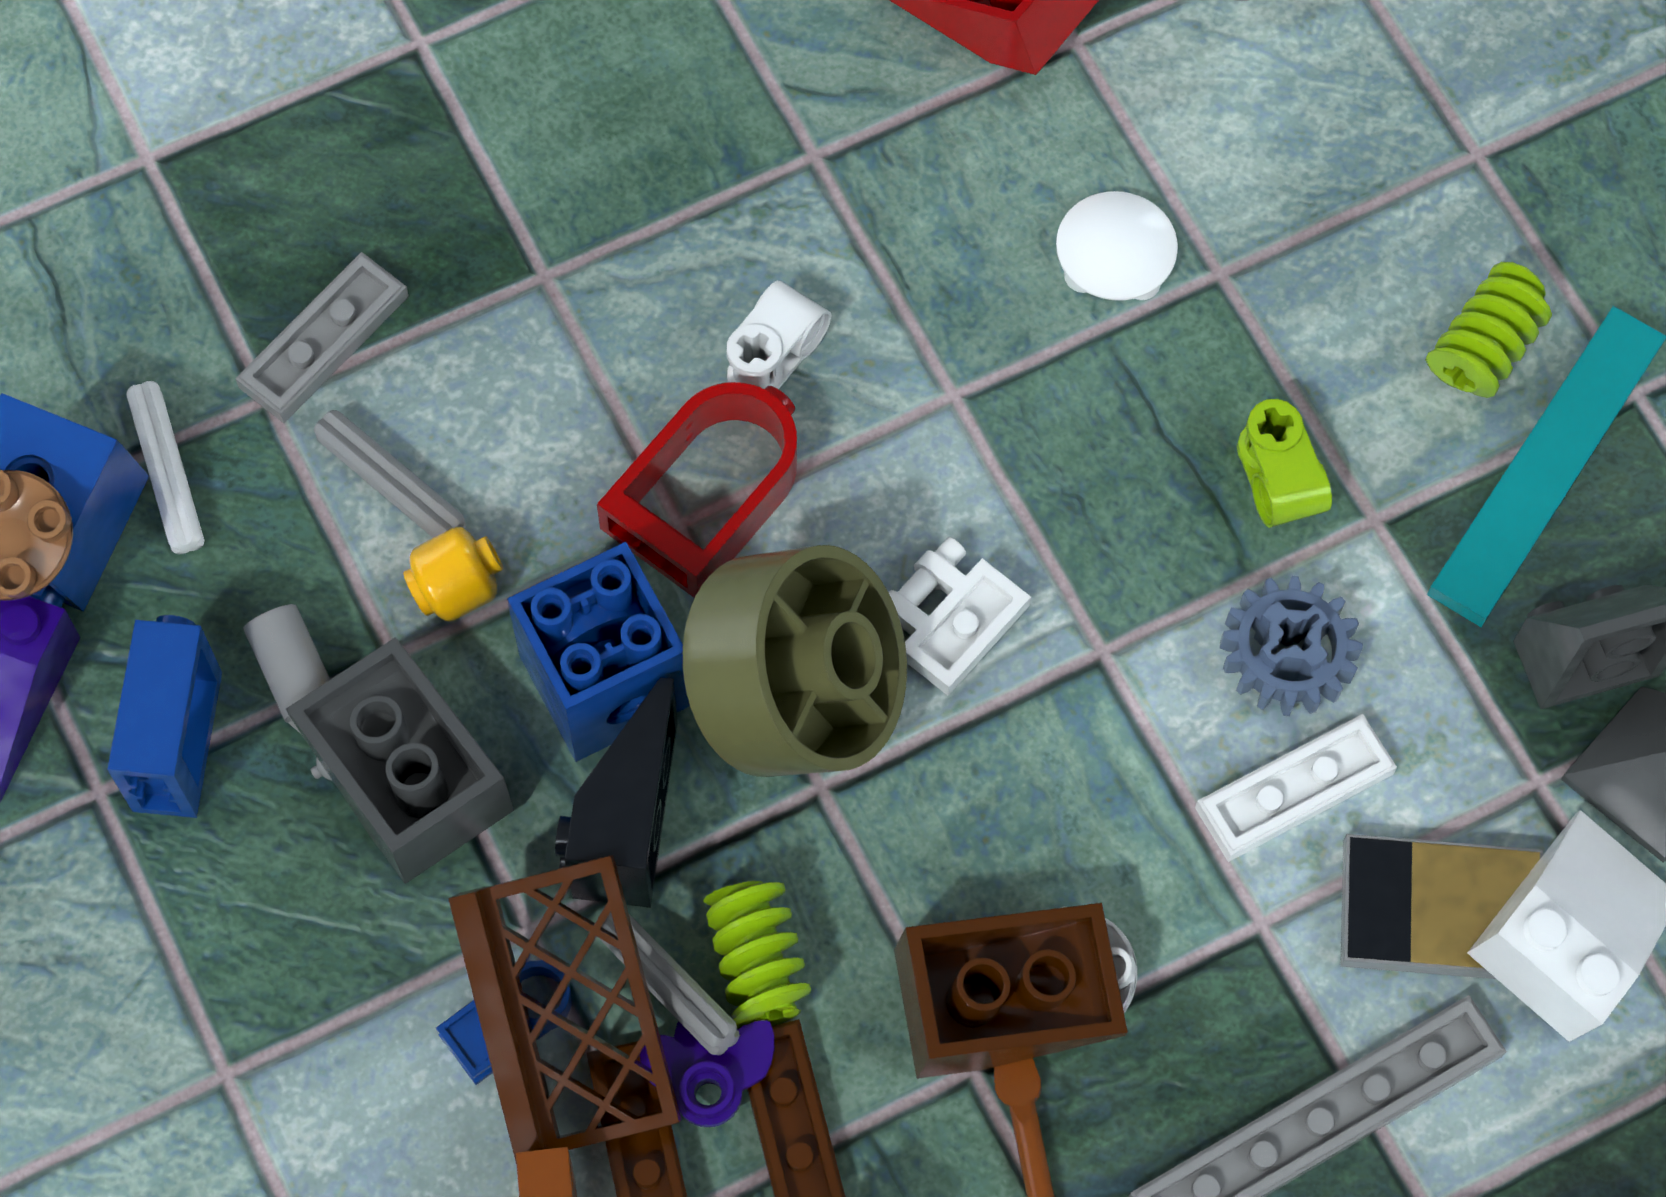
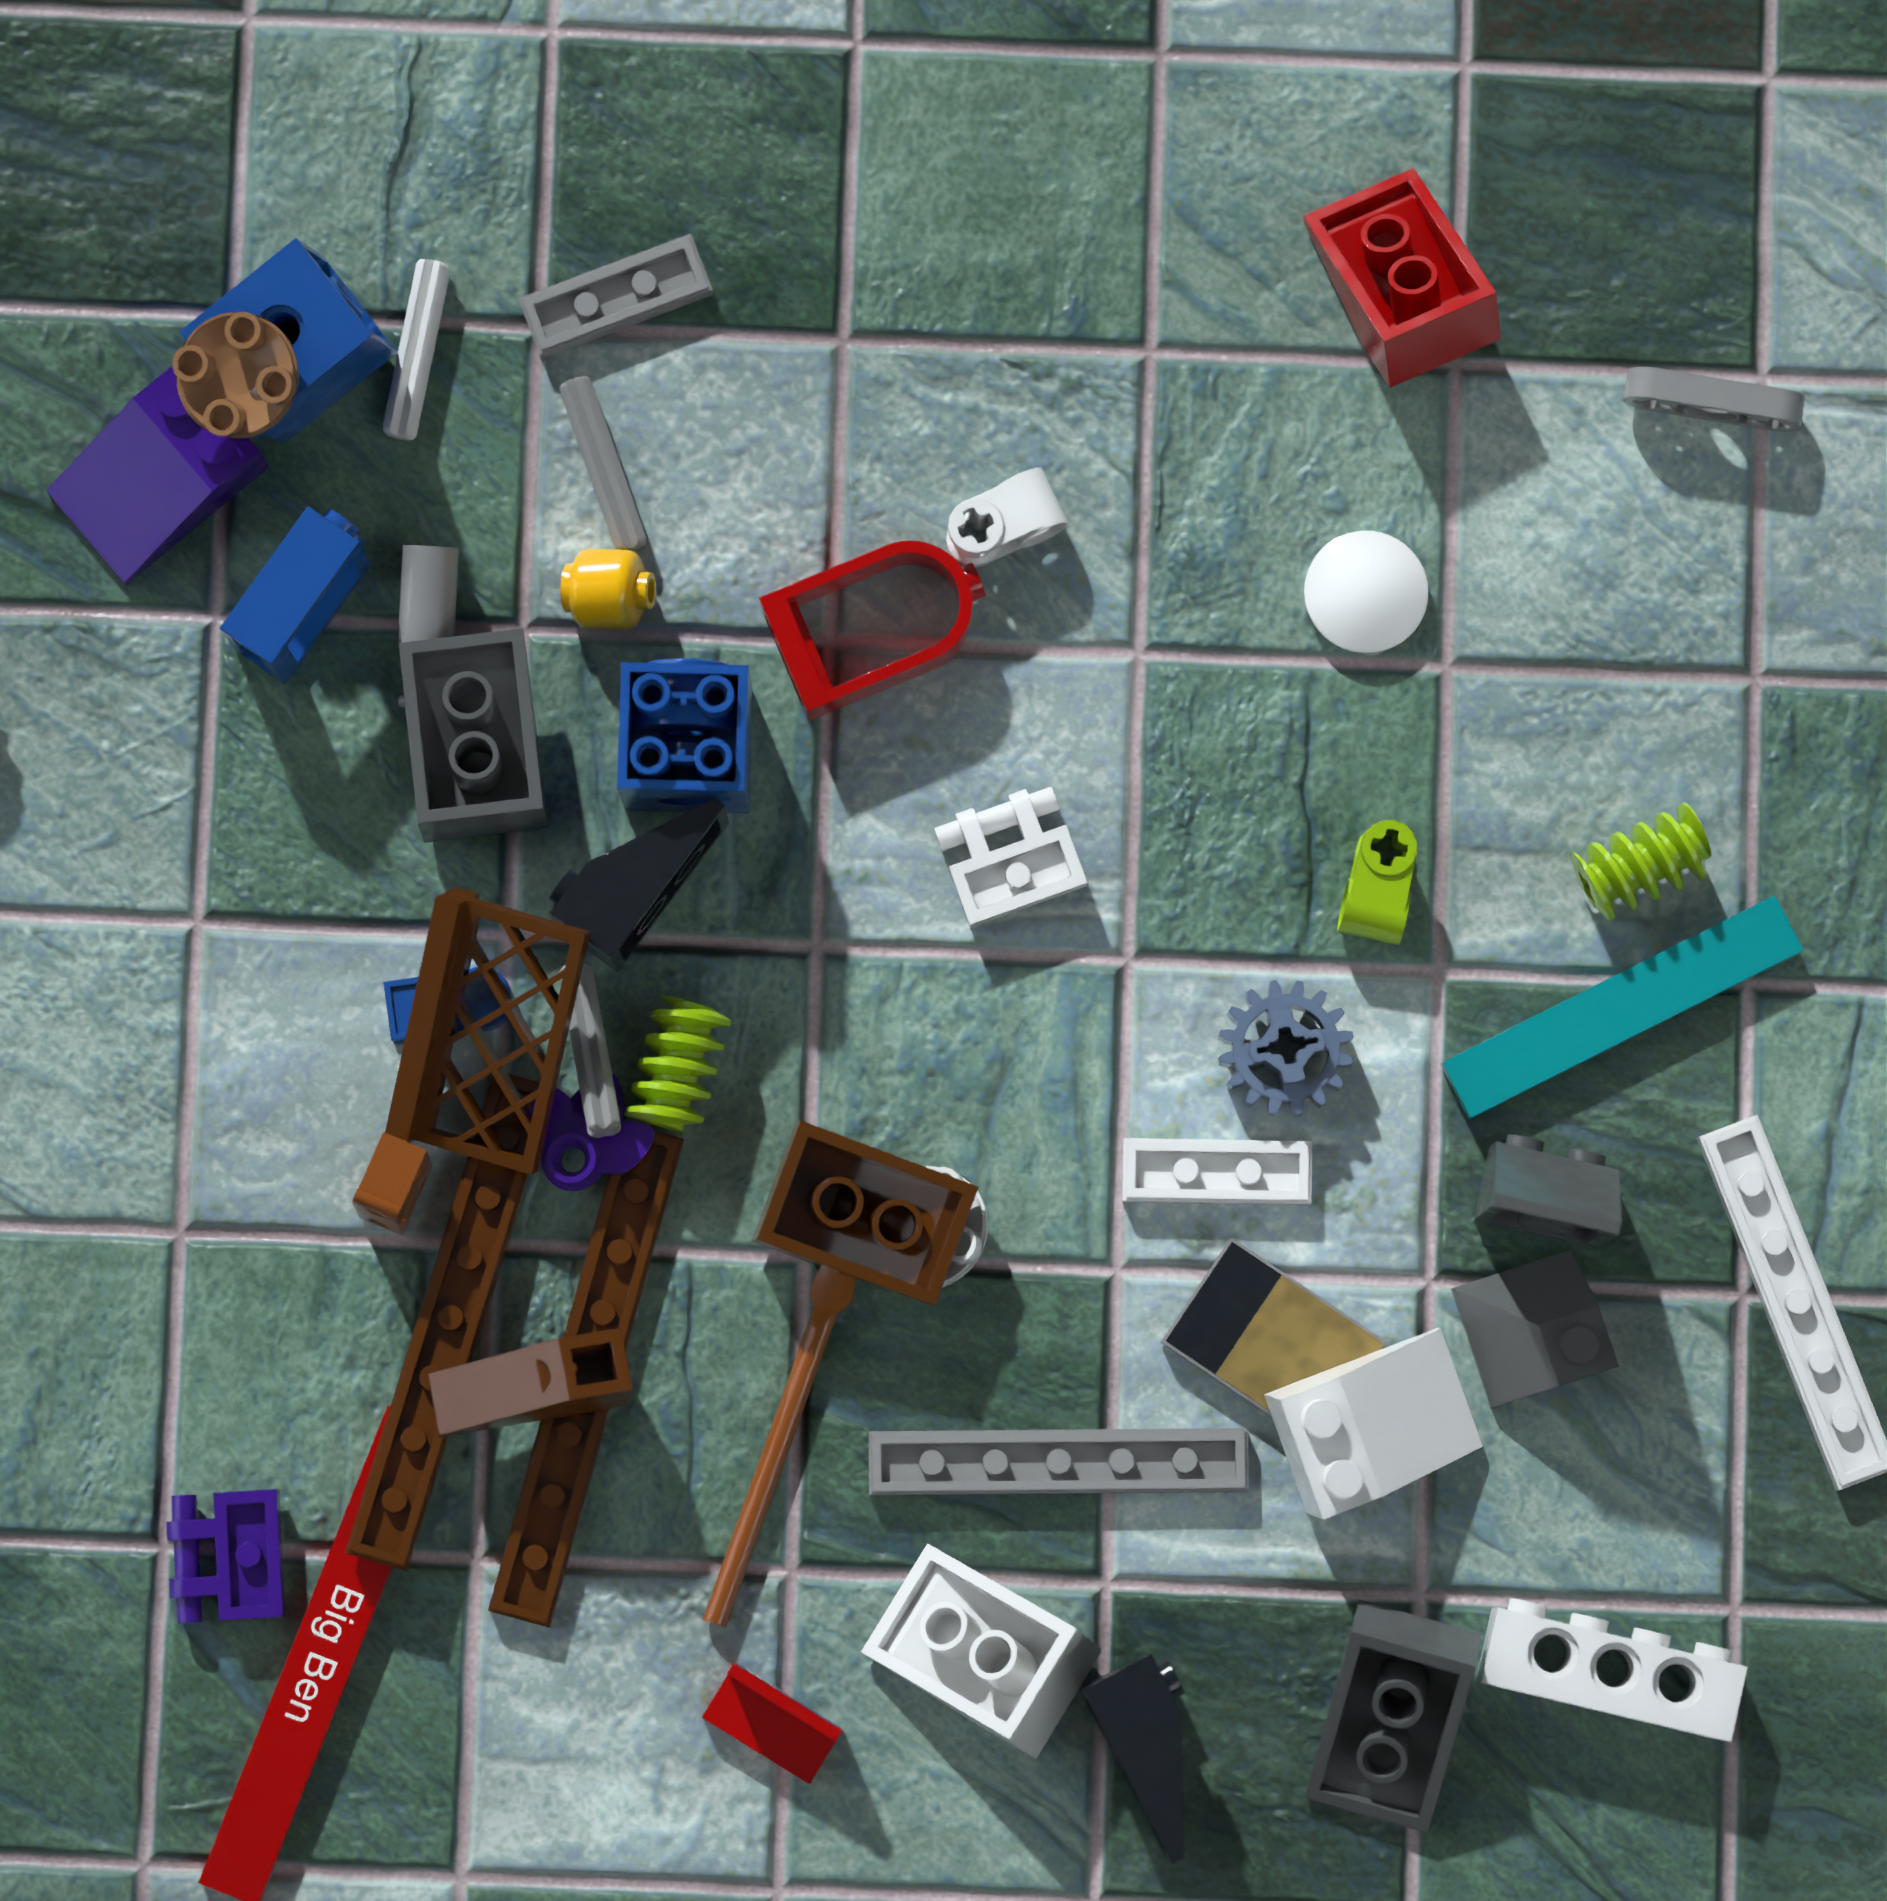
camera: 30 degrees right, 15 degrees up
olive piece [683,545,907,777] -> none

